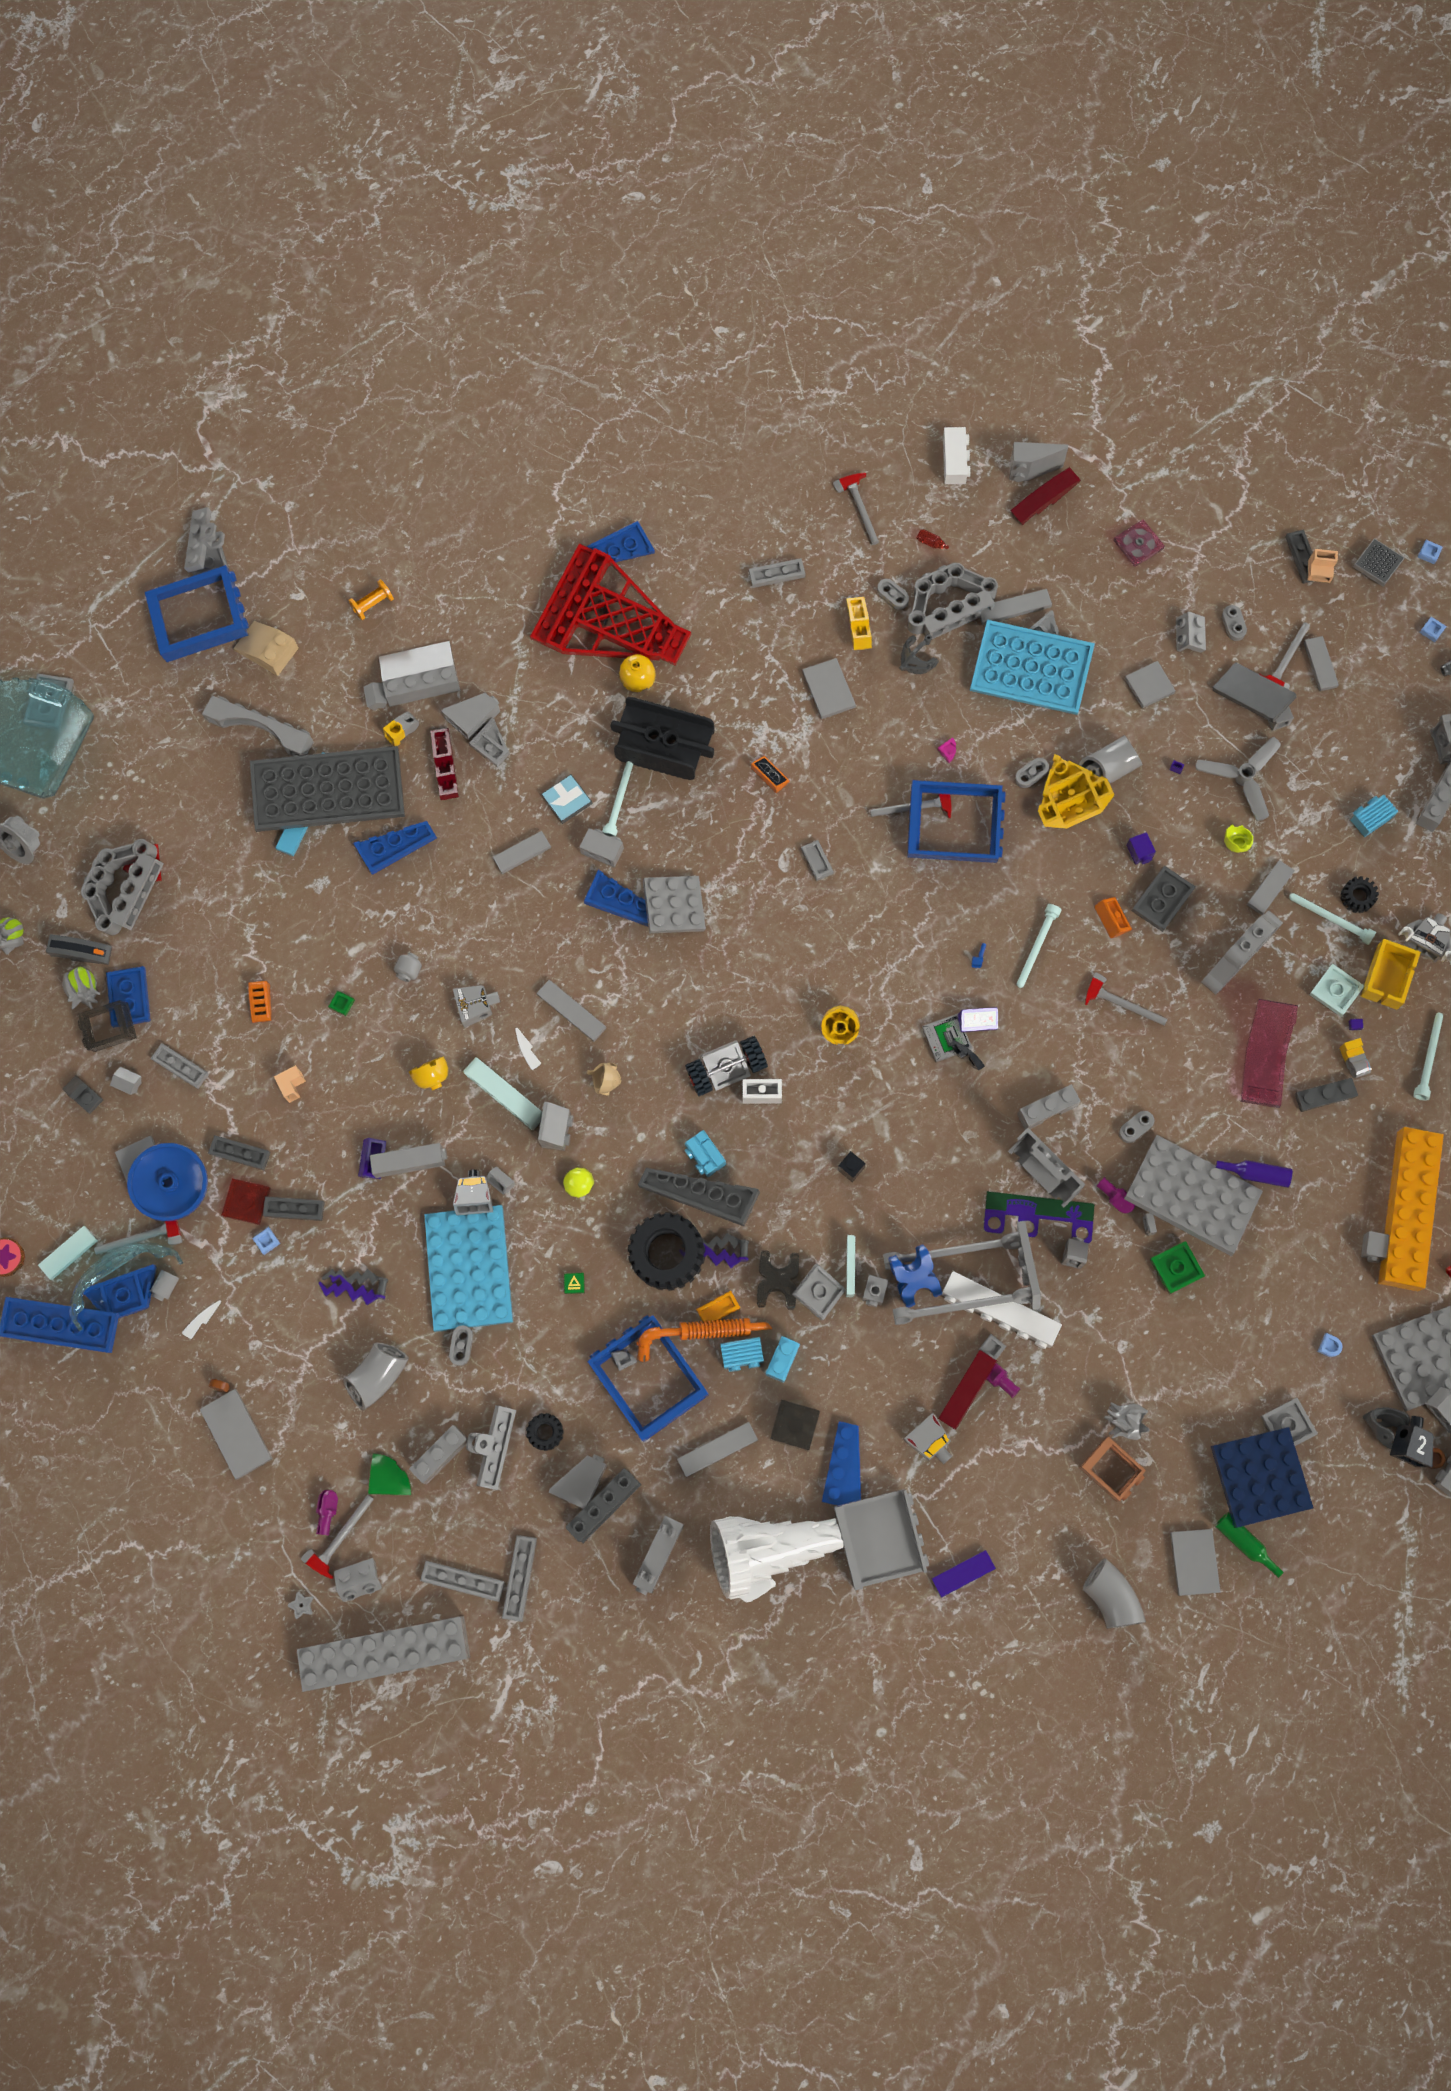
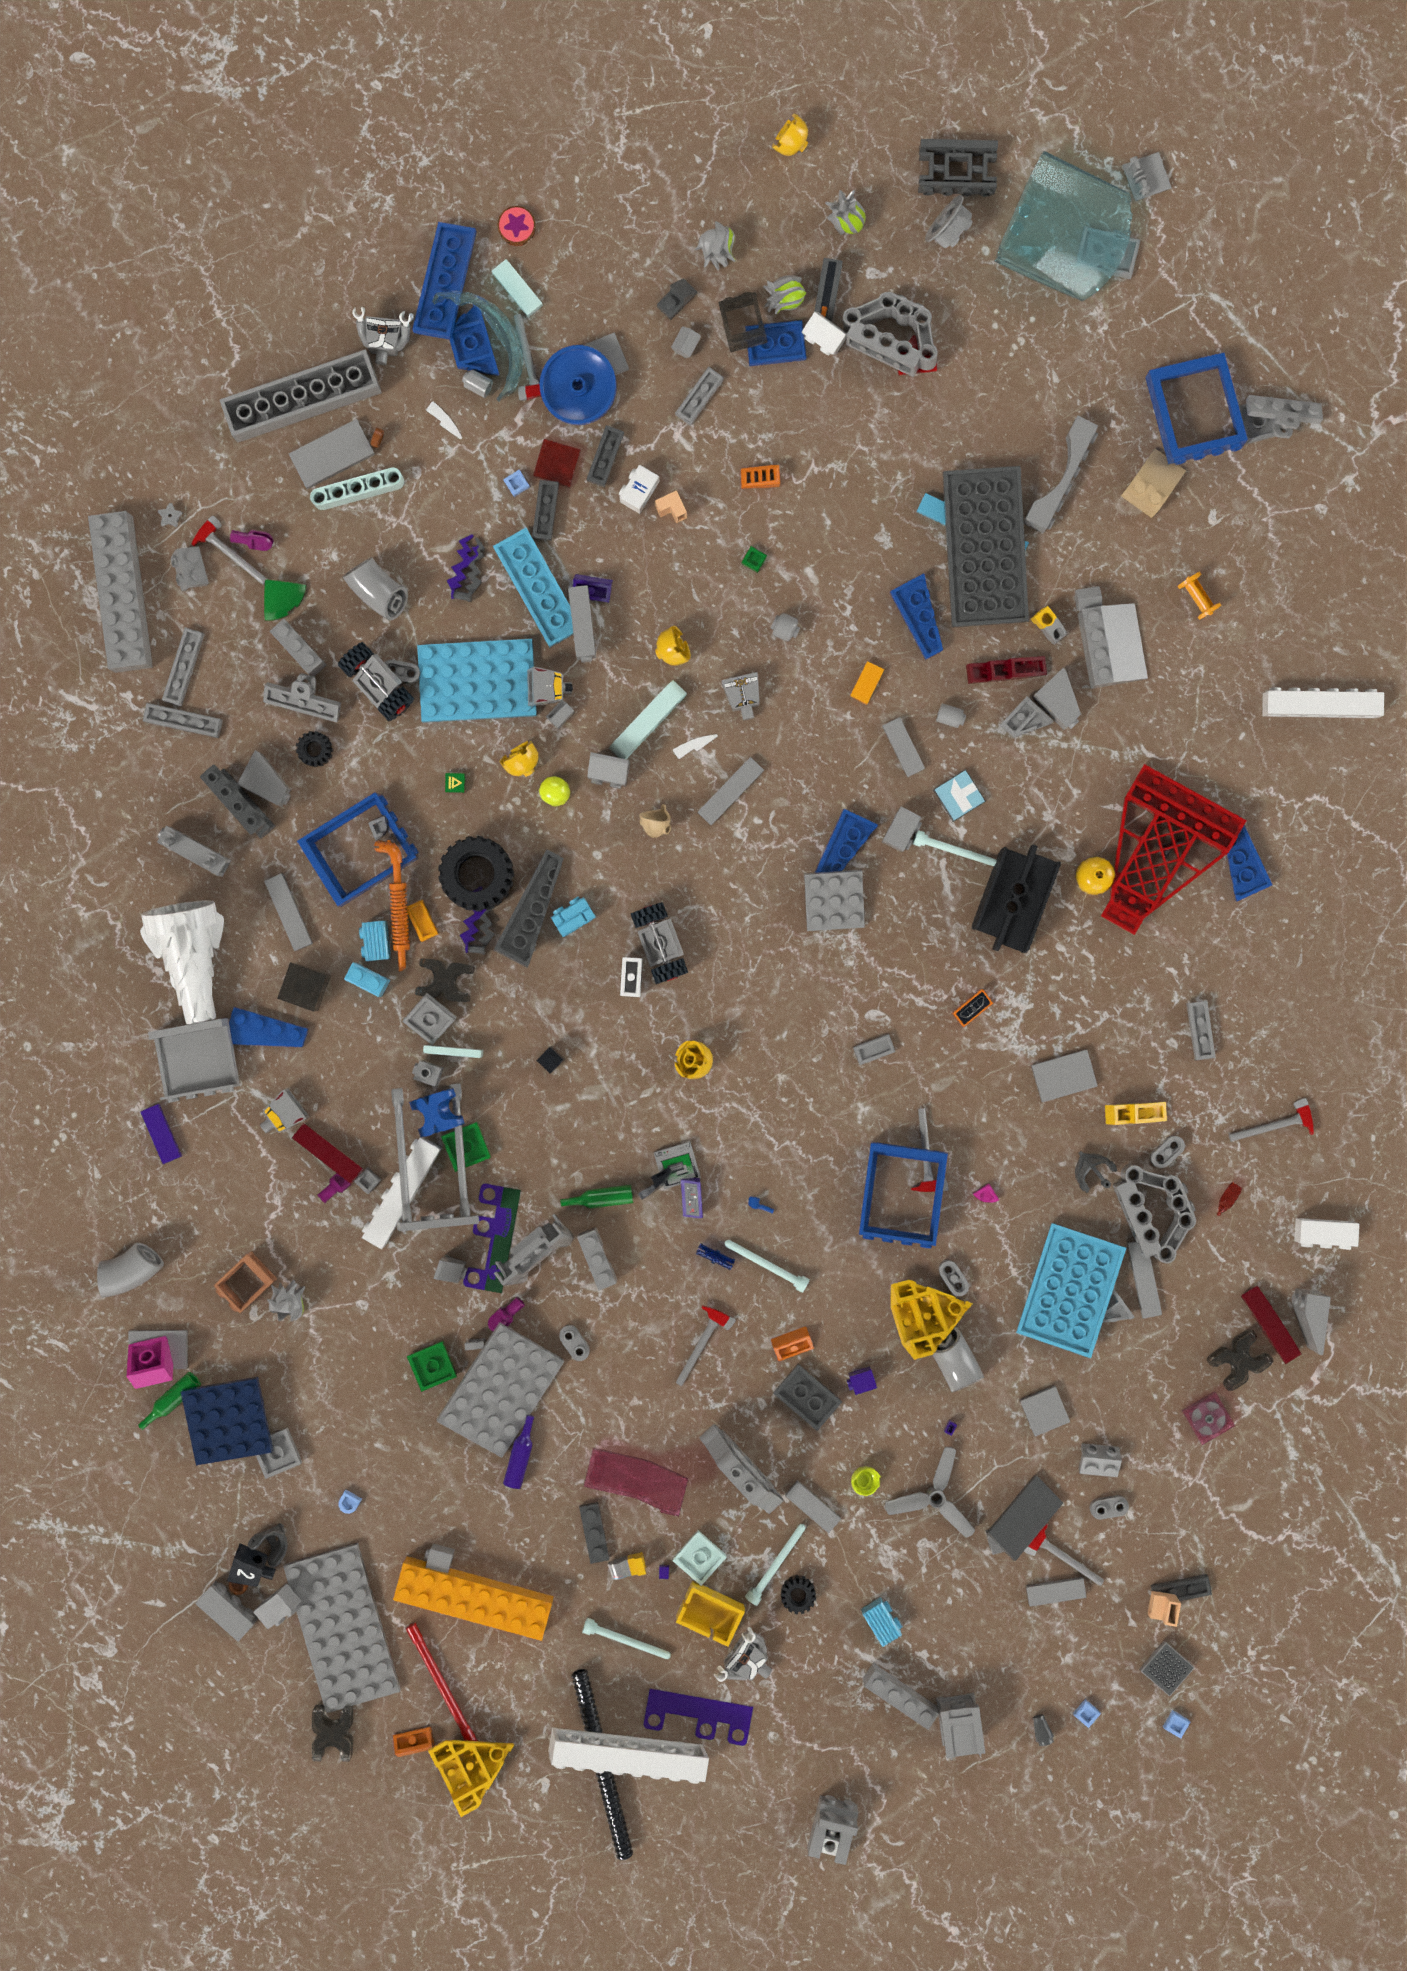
camera: 90 degrees right, 15 degrees up
none -> dark pink slope [126,1336,173,1389]
none -> light grey brick [220,349,382,443]
none -> light aqua beam [310,468,404,510]
none -> plate [338,642,414,721]
none -> light grey torso [352,307,414,365]
none -> green plate [441,1122,491,1172]
none -> medium azure plate [493,528,574,648]
none -> yellow cylinder [499,741,539,777]
none -> green piece [560,1184,634,1209]
none -> white brick [619,465,660,514]
none -> light grey hair [695,221,736,270]
none -> clear blue pin [696,1243,735,1270]
none -> white brick [802,312,847,356]
none -> light orange tile [850,661,884,705]
none -> light grey brick [936,703,966,728]
none -> clear smoke piece [1207,1329,1274,1391]
none -> white brick [1262,687,1384,718]

